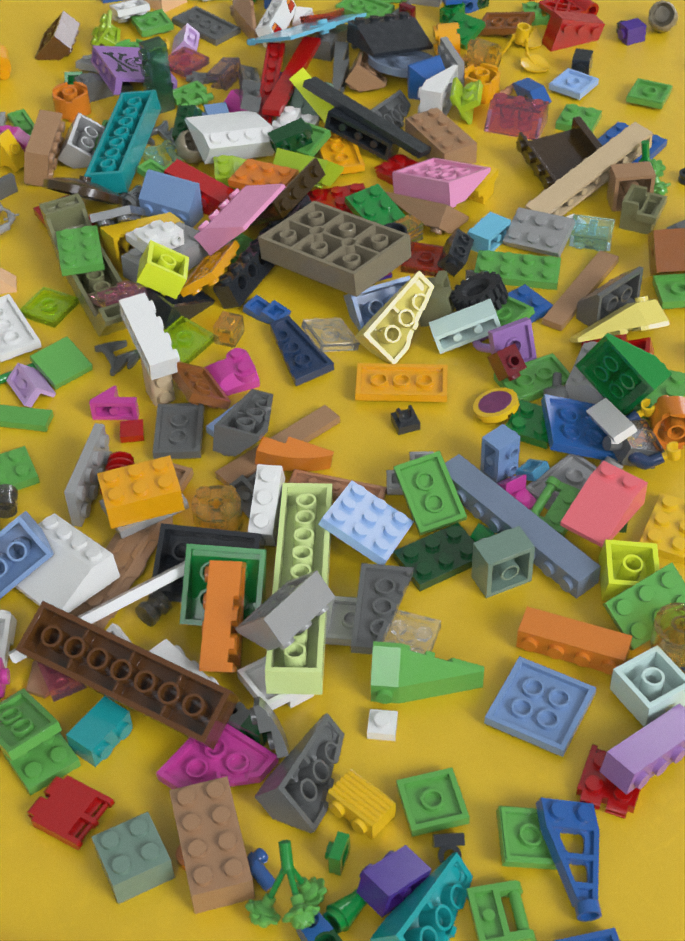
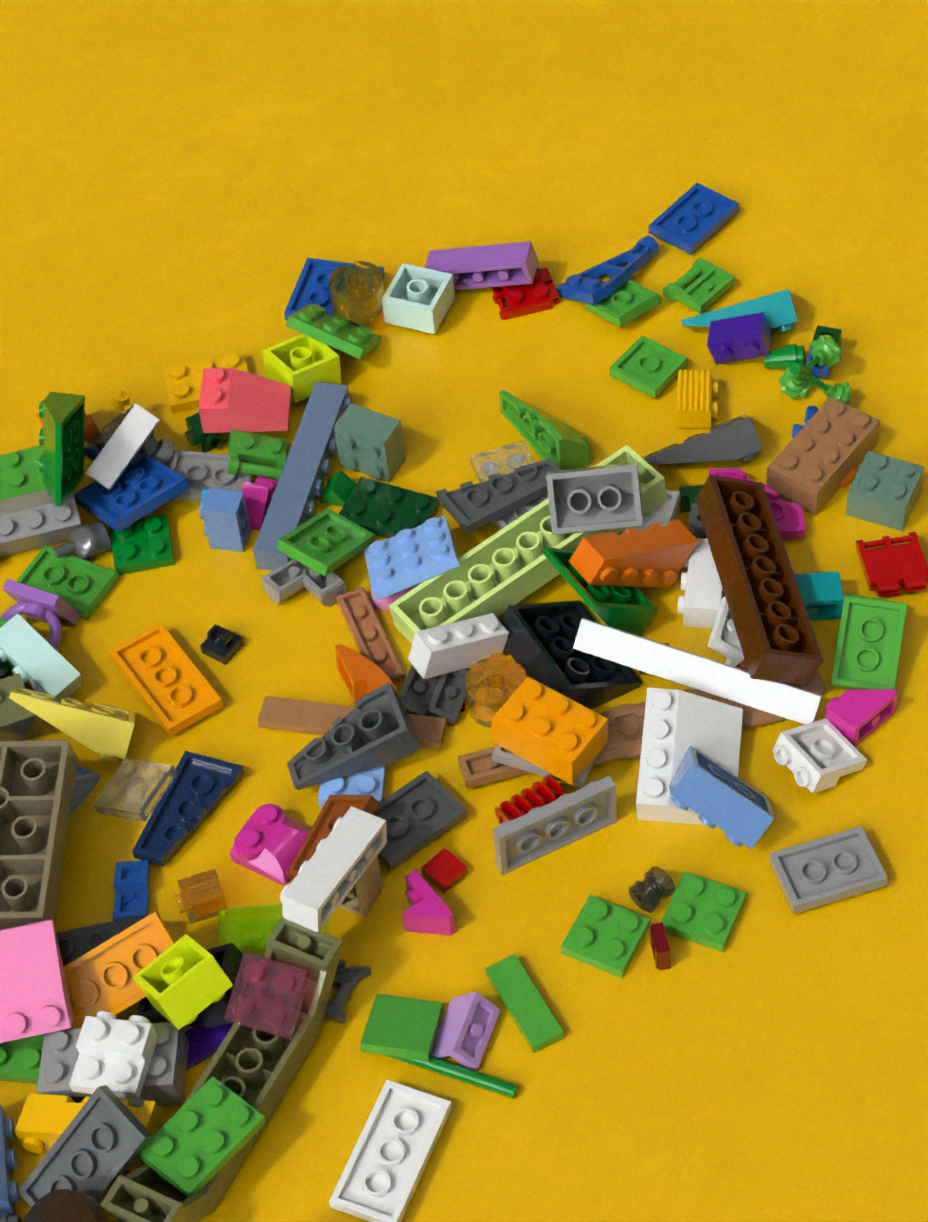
camera: 125 degrees left, 5 degrees up
clear neon green tile [20,287,79,328] -> none
dark grey slope [250,696,289,758] -> none
green plate [325,831,350,876] -> none
white plate [367,709,398,741] -> none
black tile [432,832,465,862] -> none
tile [473,387,520,423] -> none
medium blue plate [484,656,596,757] -> none
dark red brick [487,343,527,382] -> none
orange brick [516,606,633,675] -> none

